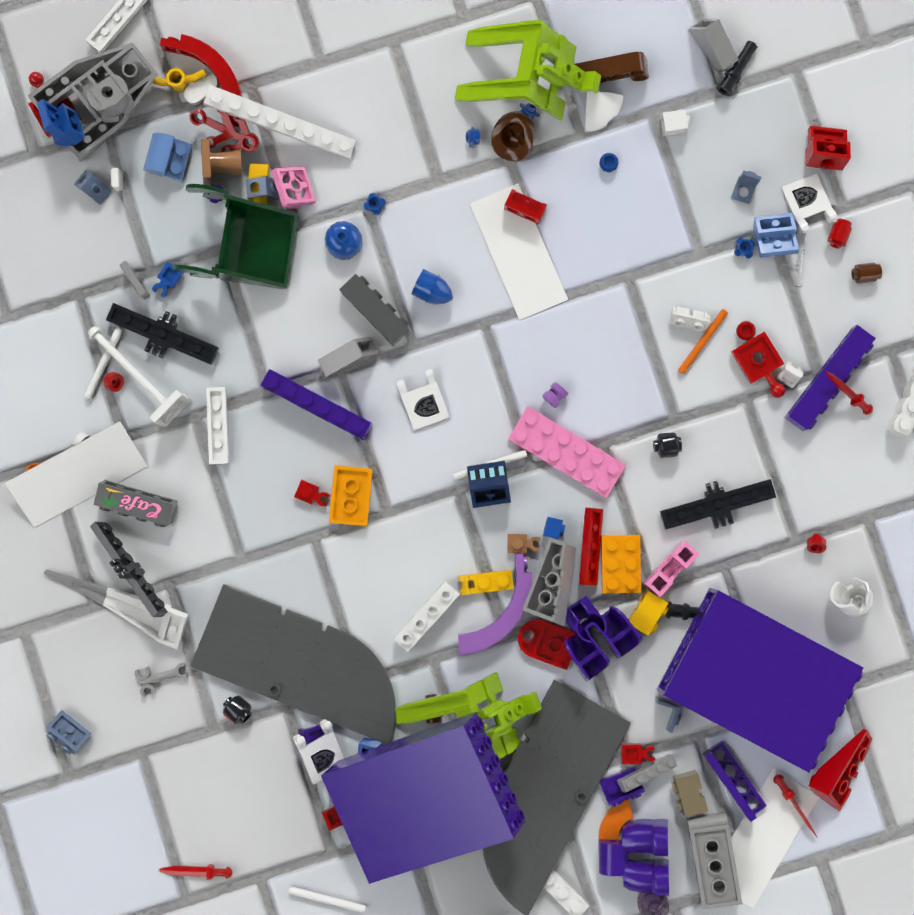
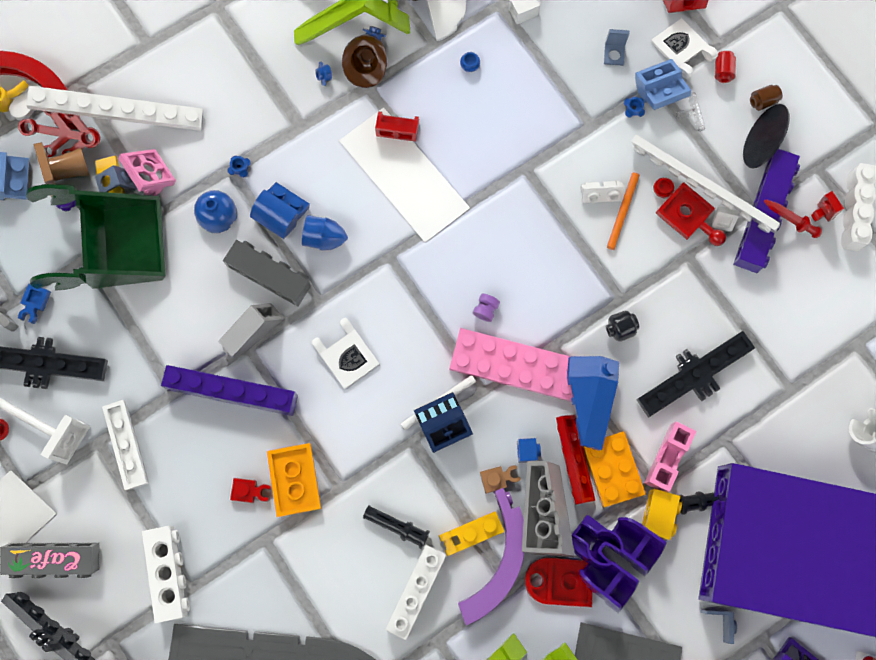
camera: 20 degrees left, 10 degrees down
red tile [807,533,826,554] -> none
none -> white brick [142,526,190,623]
none -> blue brick [250,182,310,239]
none -> black pin [363,505,430,550]
none -> blue wedge [567,356,619,451]
none -> white plate [631,135,780,233]
none -> black shield [743,104,790,169]
none -> red plate [811,191,844,222]

